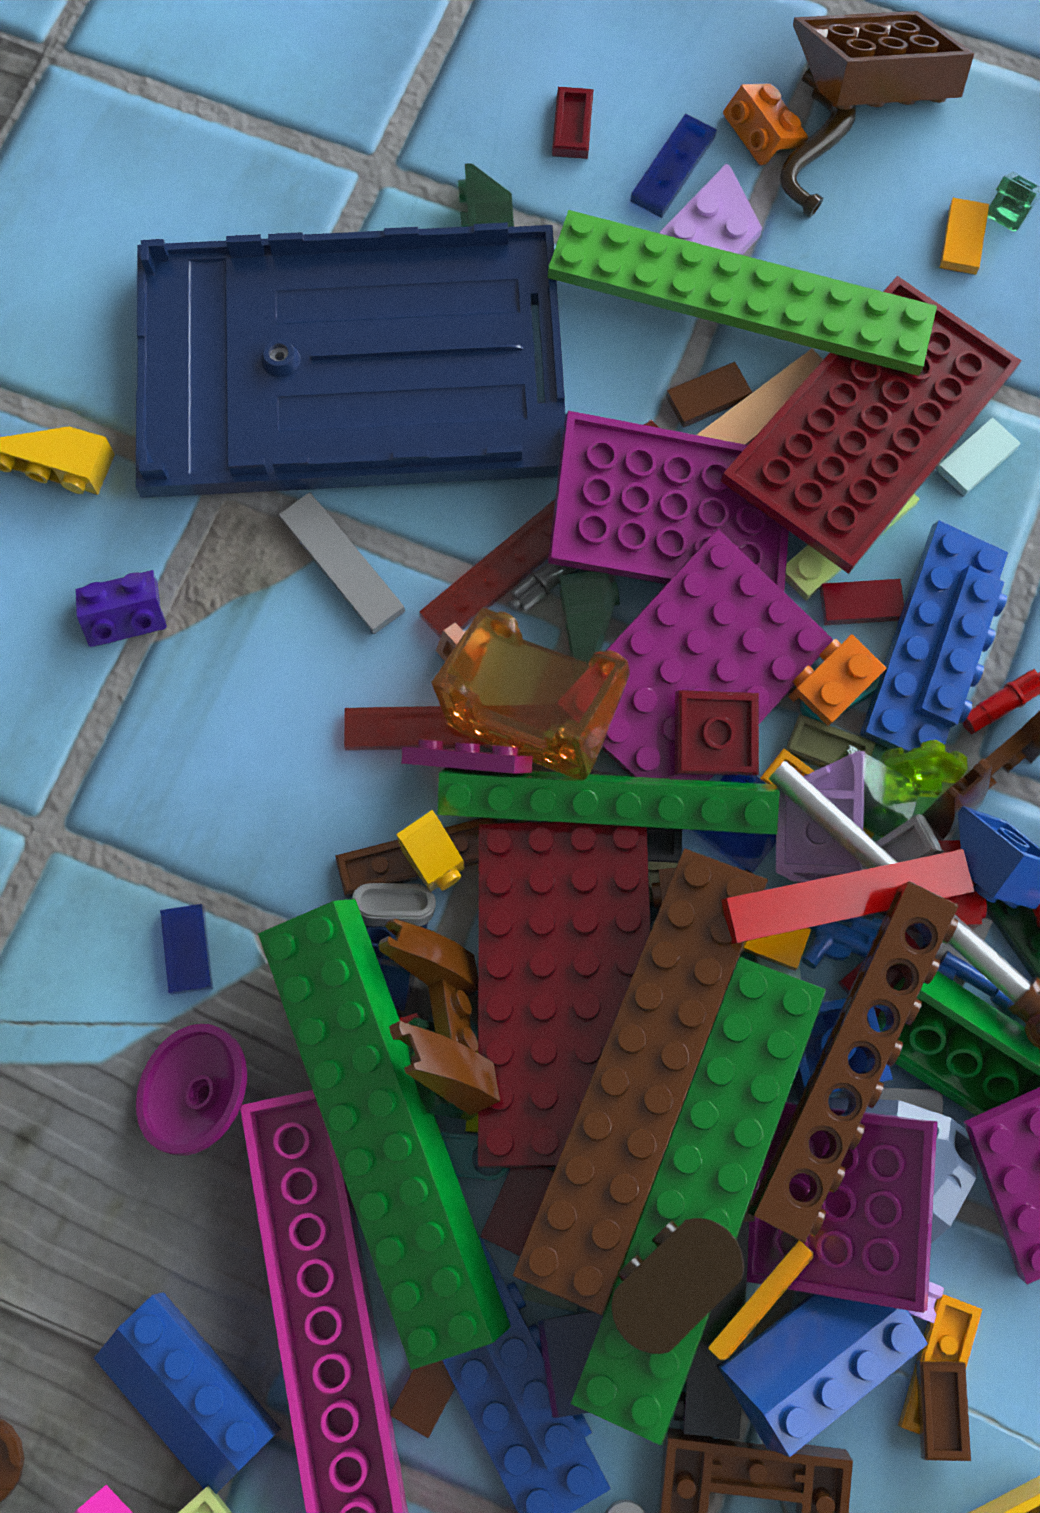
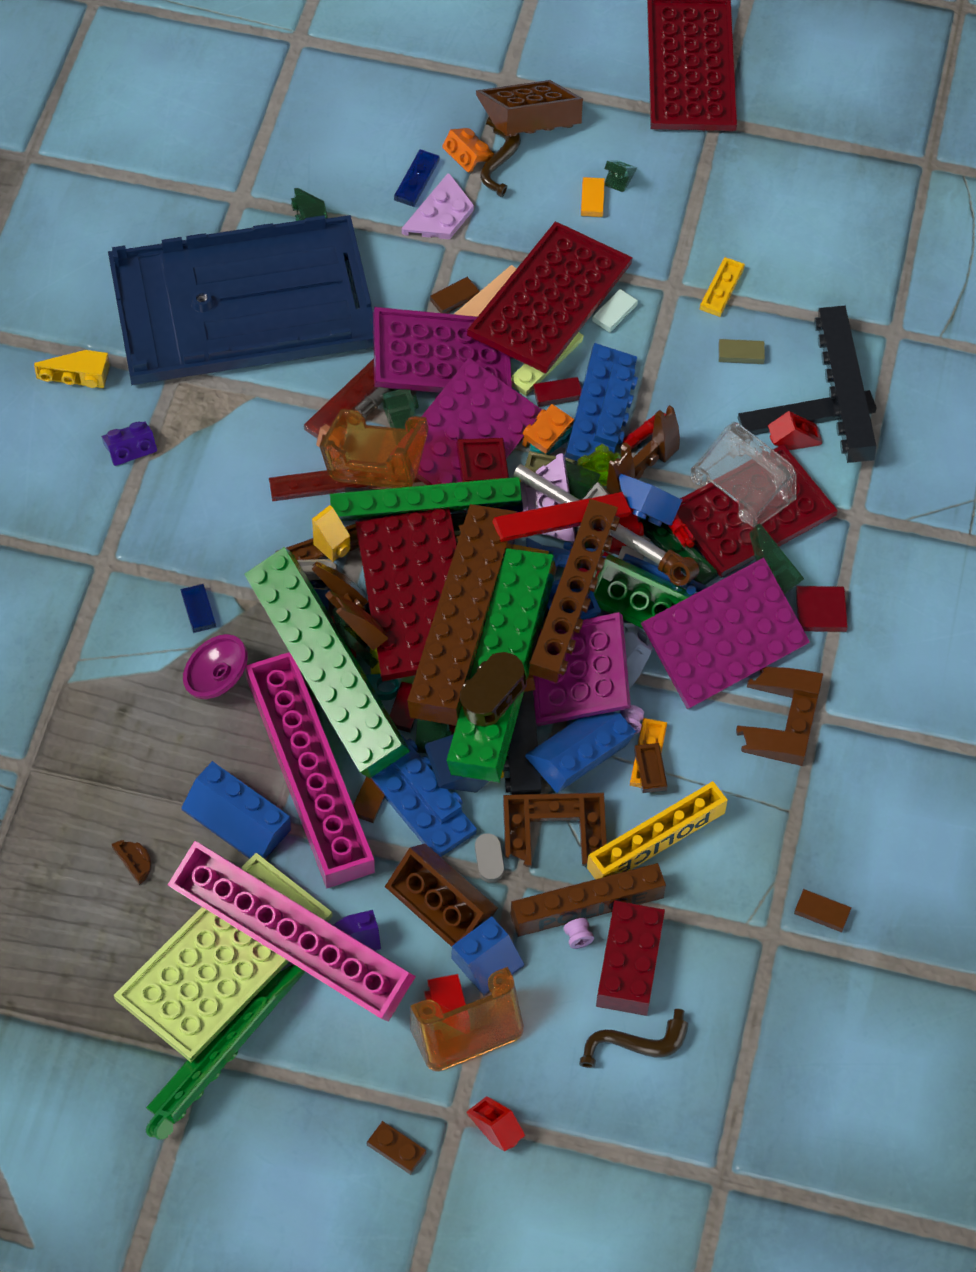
camera: 10 degrees left, 15 degrees down
light grey tile [279,492,405,634] -> none
magenta plate [401,739,533,773] -> none
bright green plate [547,210,937,376] -> none
dark red tile [552,87,594,159] -> none
light orange tile [708,1240,813,1360] -> none

